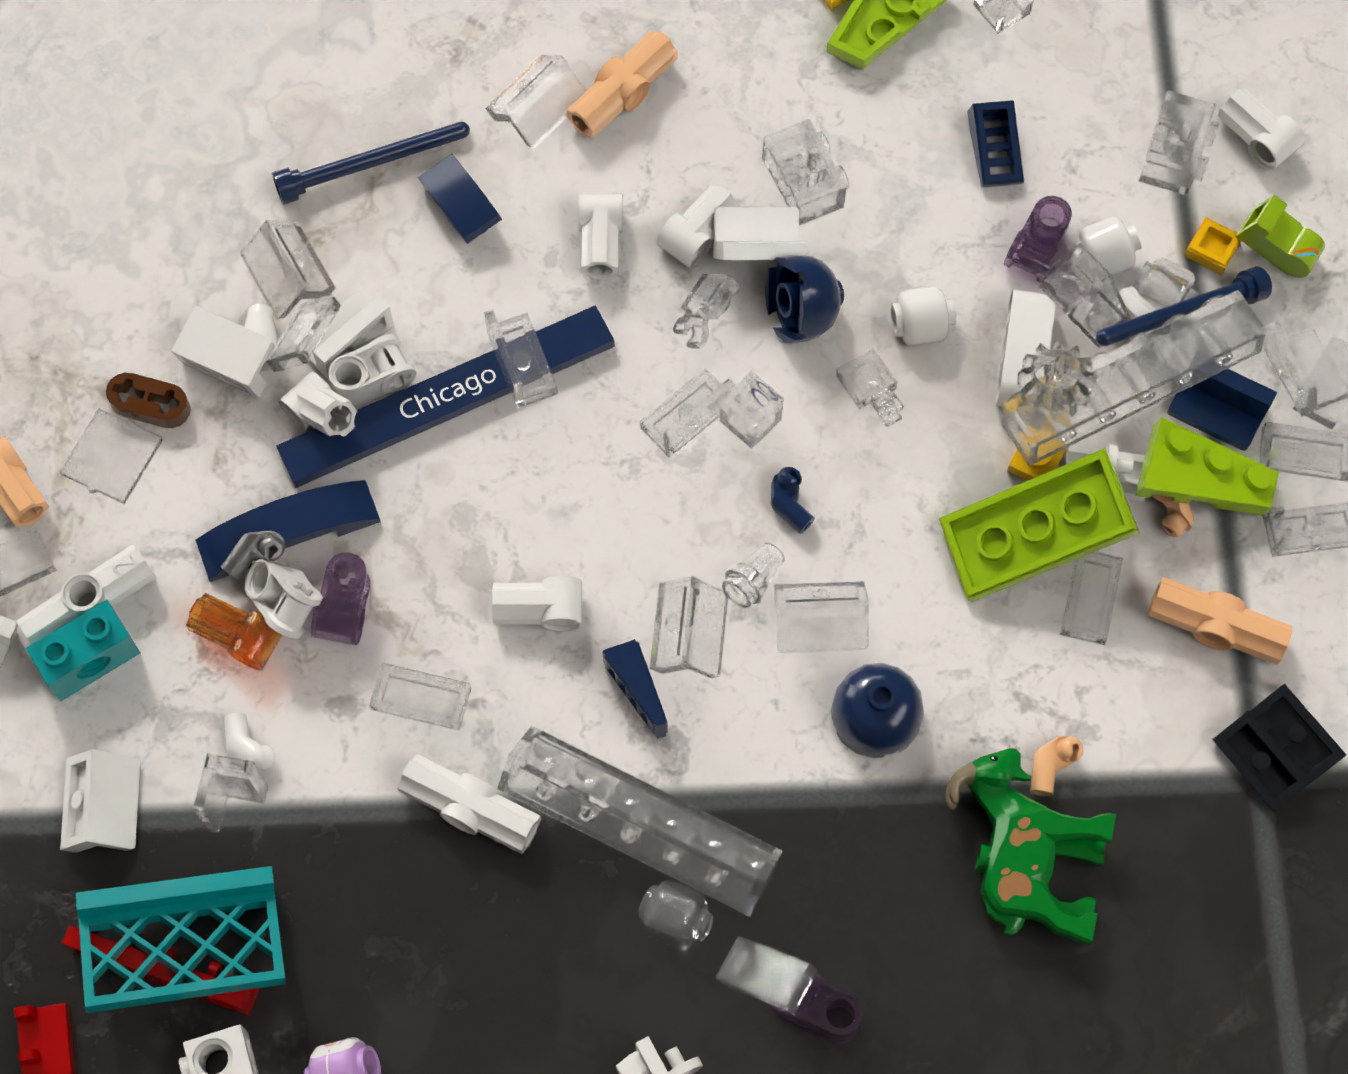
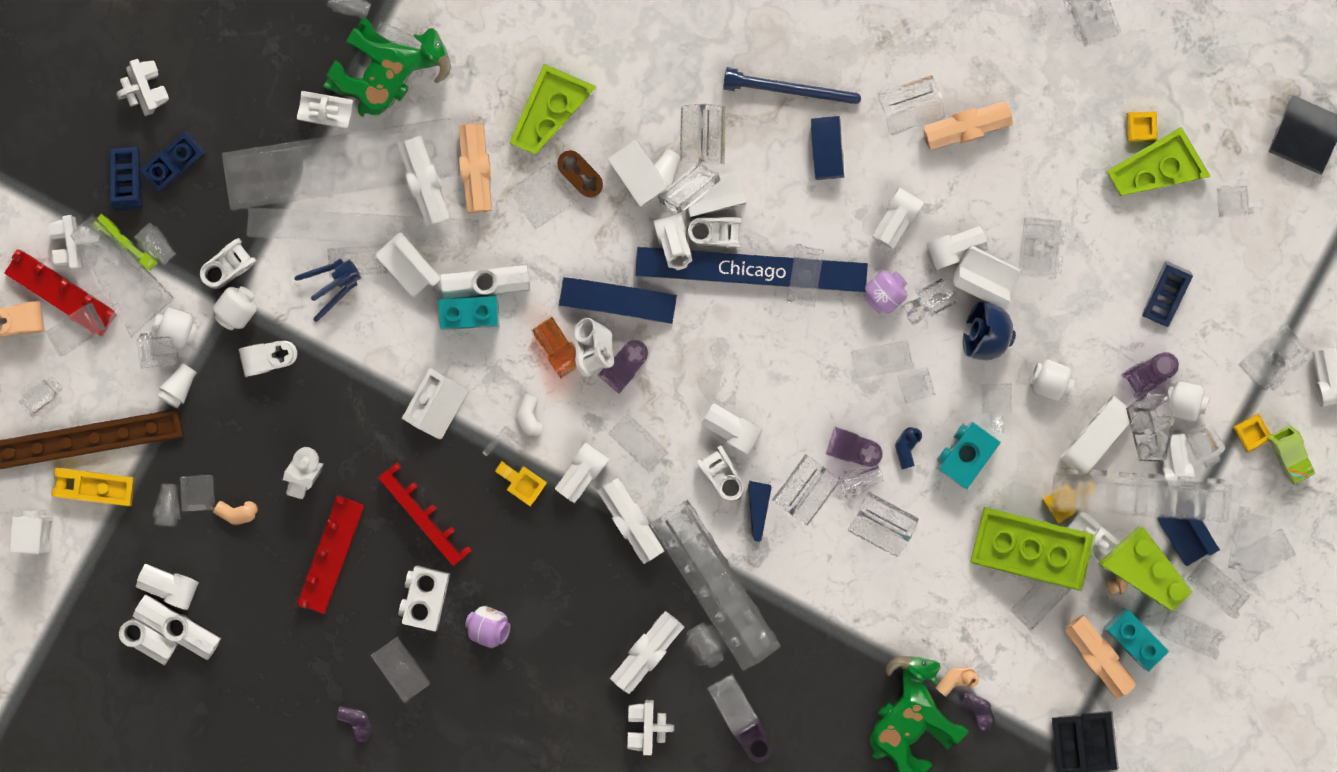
camera: 30 degrees right, 20 degrees up
teal fence [75,866,286,1013] -> none
flat silver arm [221,530,285,580] -> none
dark blue cylinder [831,663,924,758] -> none
clear gear [1017,340,1096,421] -> none
dark blue piece [1096,266,1272,347] -> none
none -> yellow plate [495,461,547,507]
none -> lime wing [509,64,597,155]
none -> white piece [555,442,609,503]
none -> white piece [610,611,684,694]
none -> white piece [696,445,744,501]
none -> clear purple piece [825,426,883,467]
none -> lavender head [864,270,907,313]
none -> teal brick [936,422,1001,489]
none -> clear purple arm [960,691,995,731]
none -> teal brick [1103,608,1170,672]

